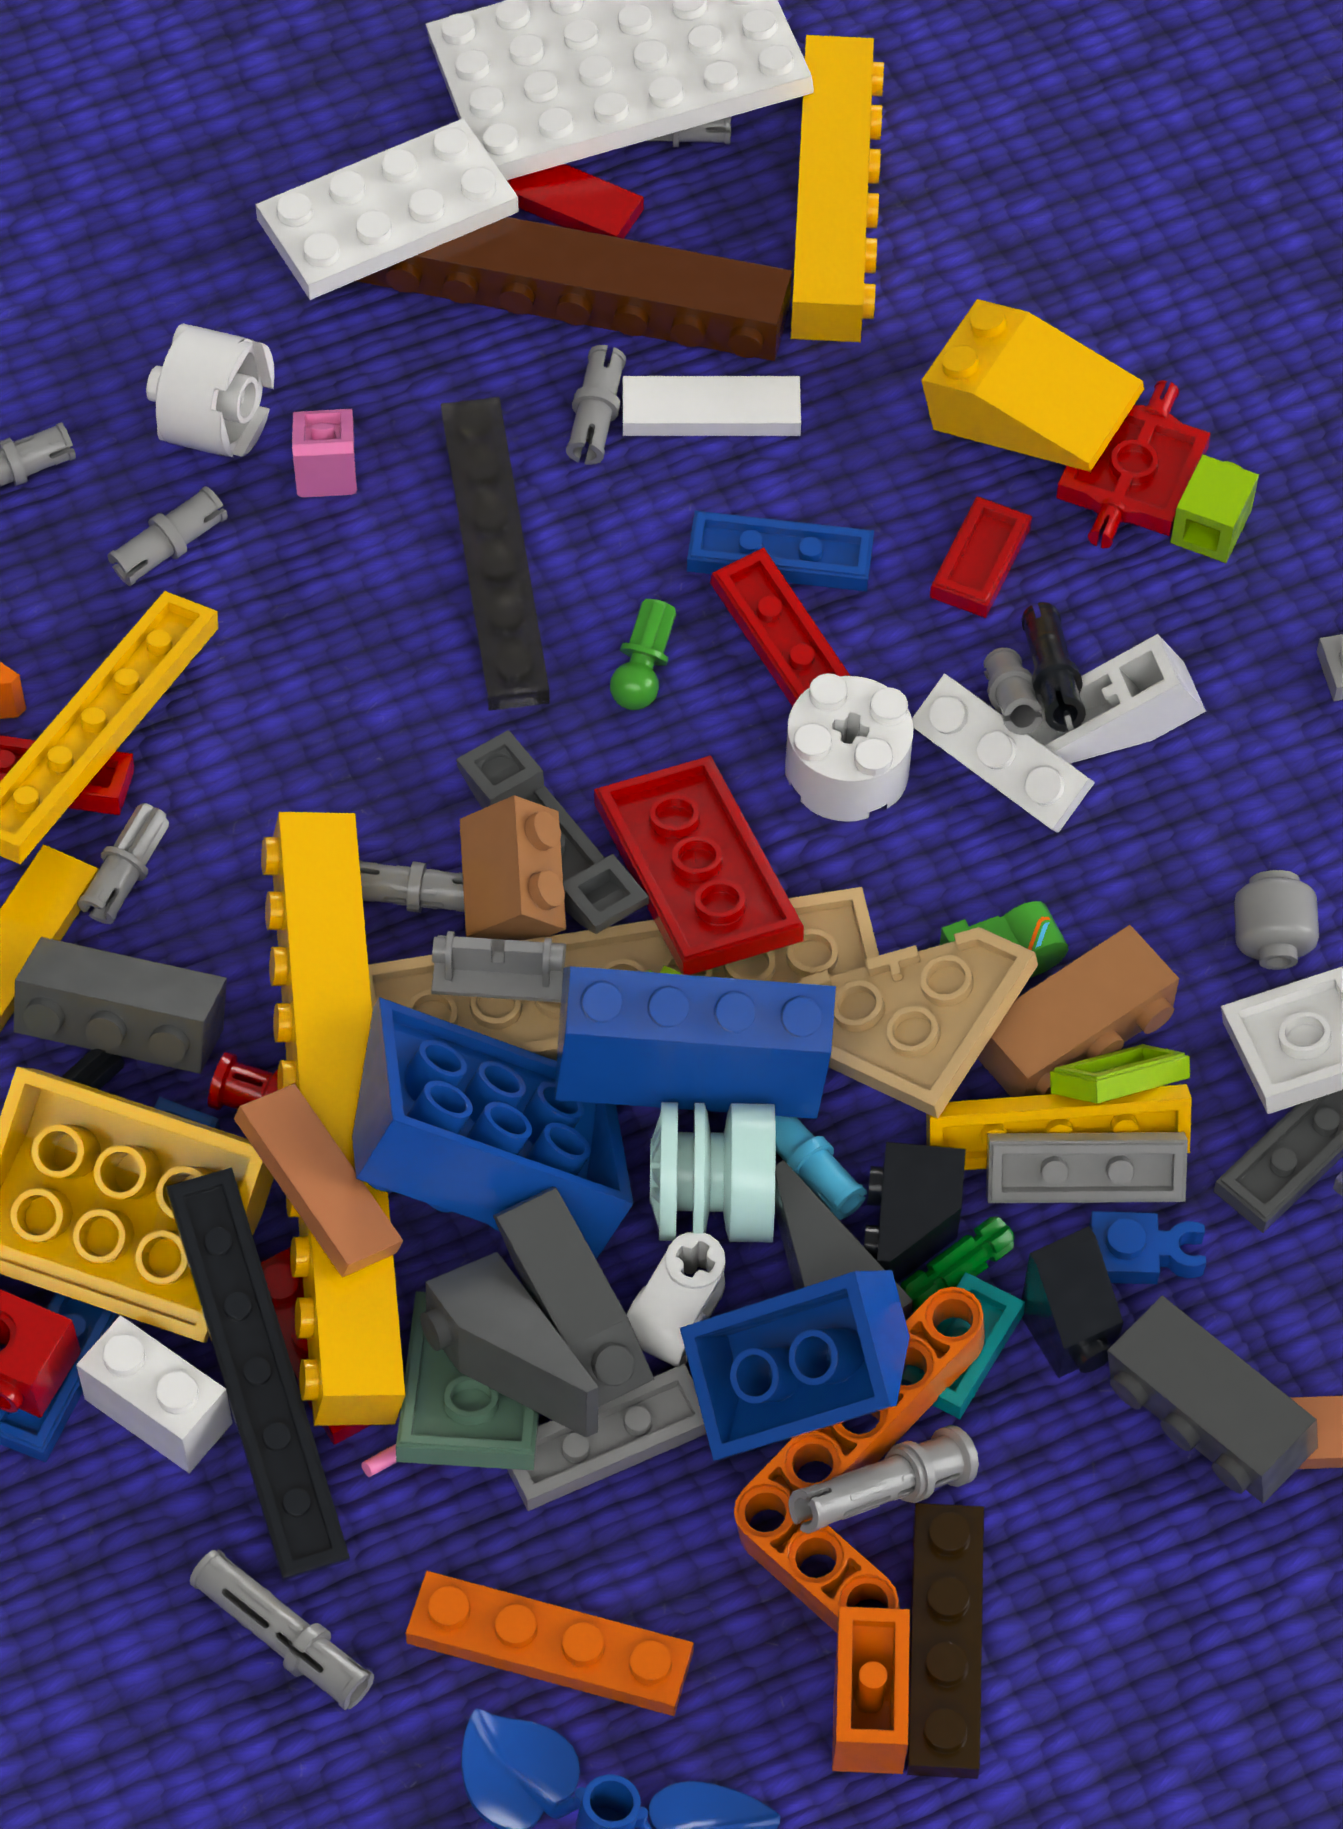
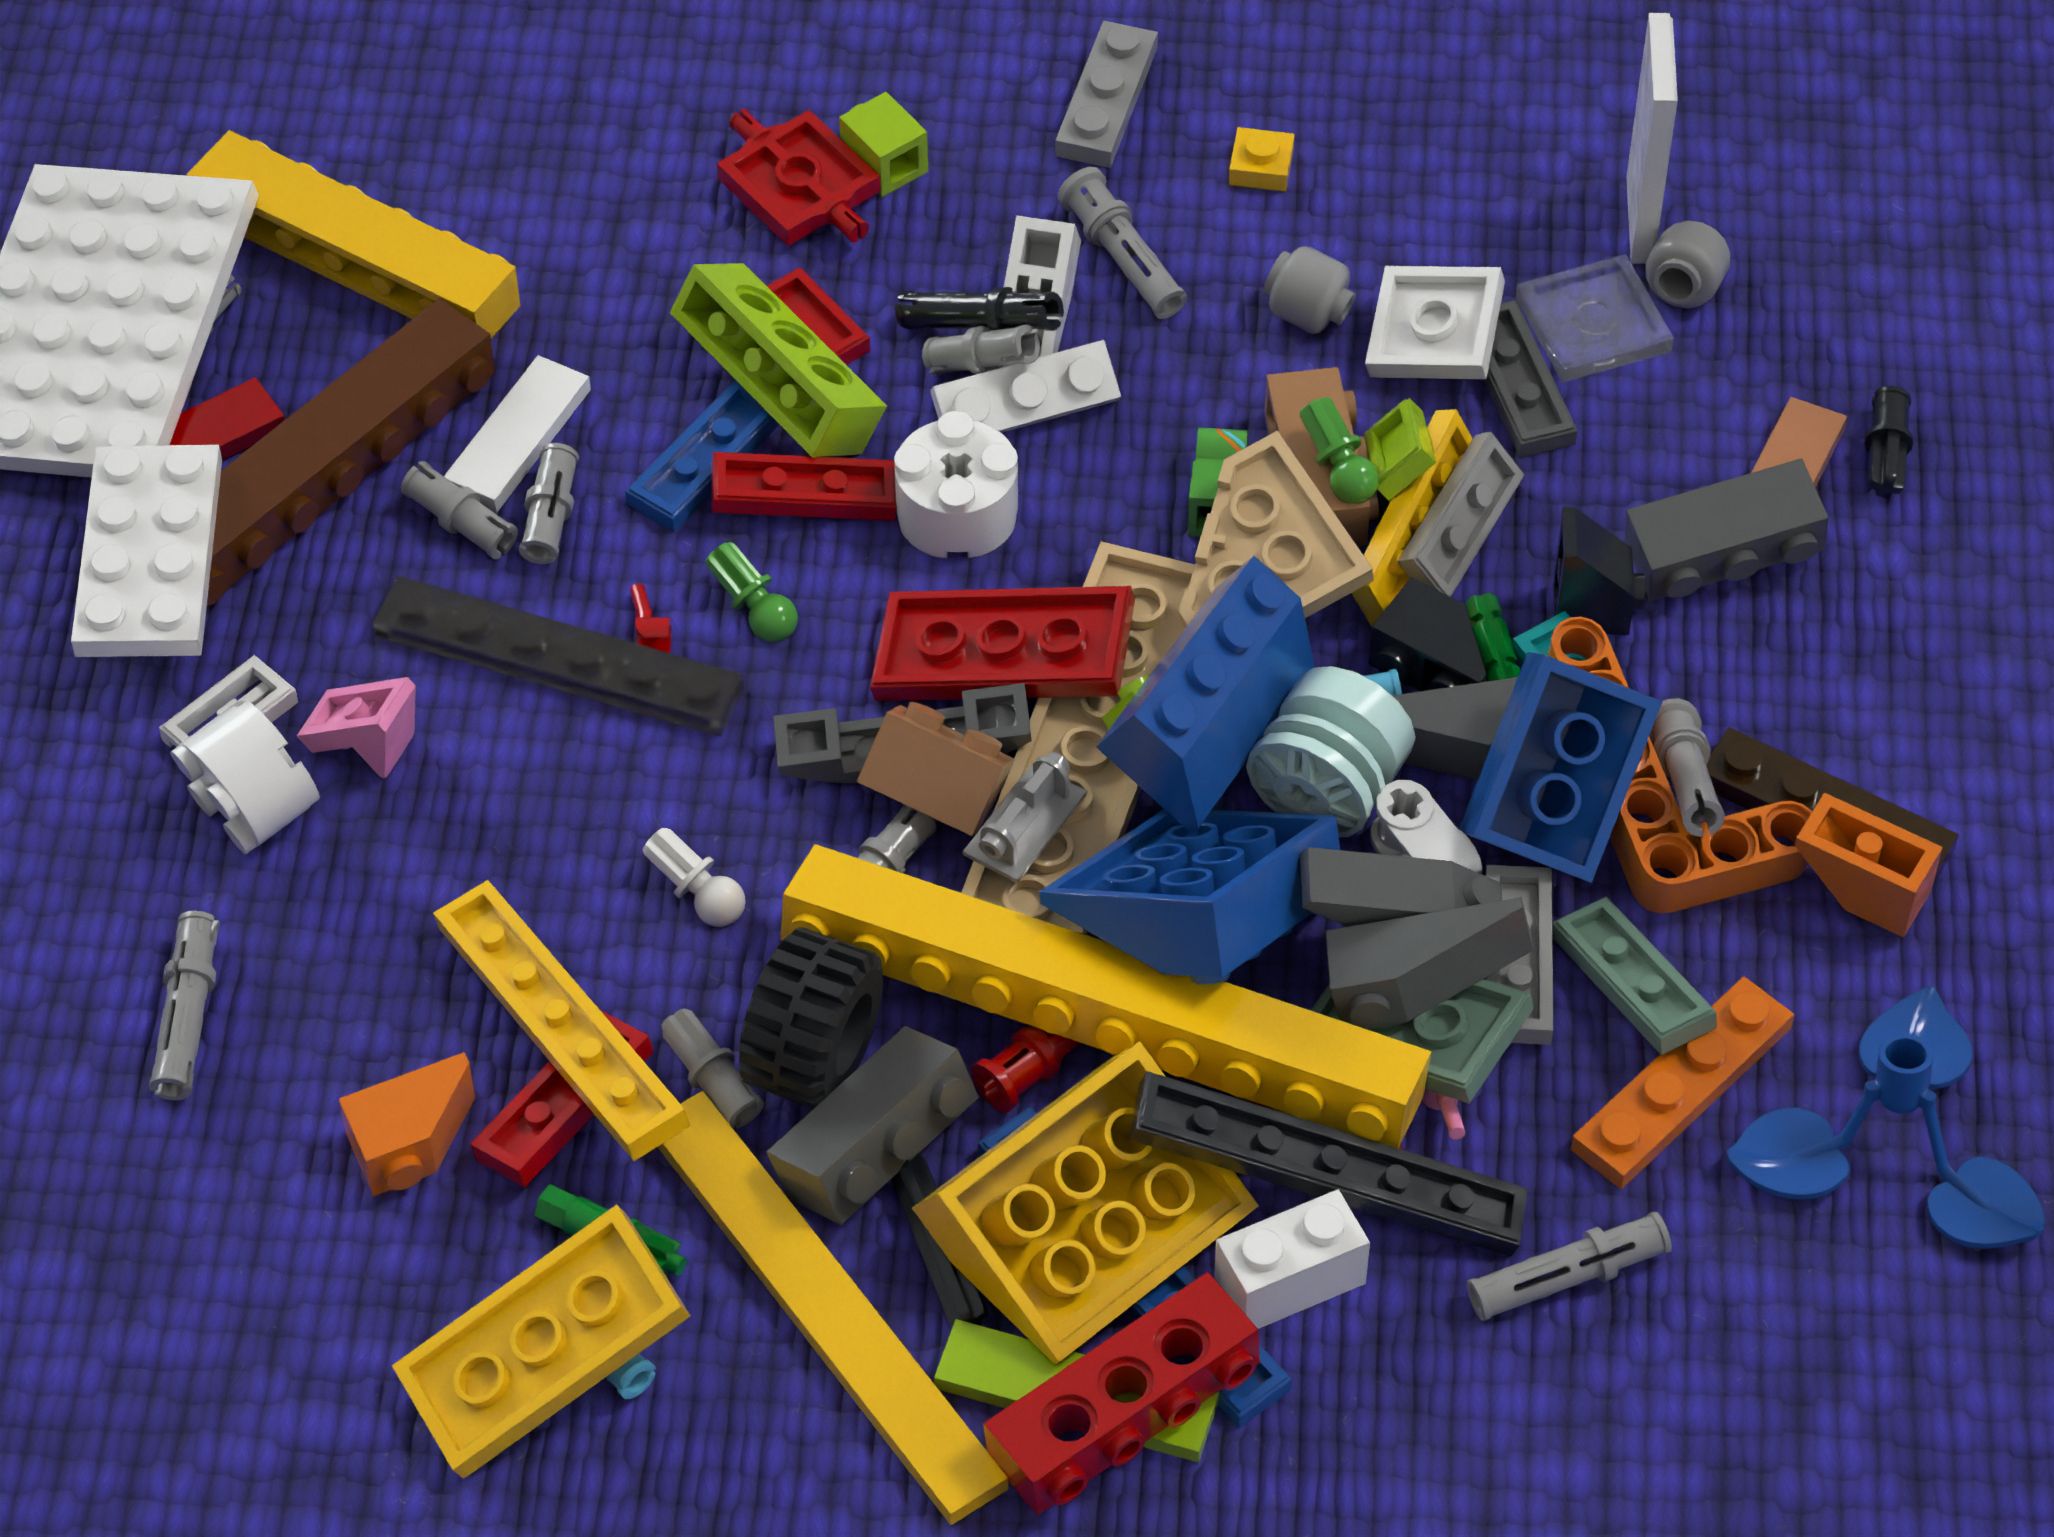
camera: 60 degrees left, 5 degrees down
light grey pin [107,486,228,586] -> none
nougat tile [234,1083,403,1277] -> none
yellow slope [921,299,1144,472] -> none
blue plate [1089,1211,1206,1284] -> none
none -> white tile [159,655,298,747]
none -> light grey pin [519,443,579,564]
none -> red hand [630,583,672,655]
none -> white axle [642,828,745,927]
none -> lime brick [670,263,887,457]
none -> black tyre [739,927,883,1109]
none -> light grey pin [1057,167,1187,319]
none -> bright green axle [1300,397,1379,503]
none -> sand green tile [1552,896,1717,1055]

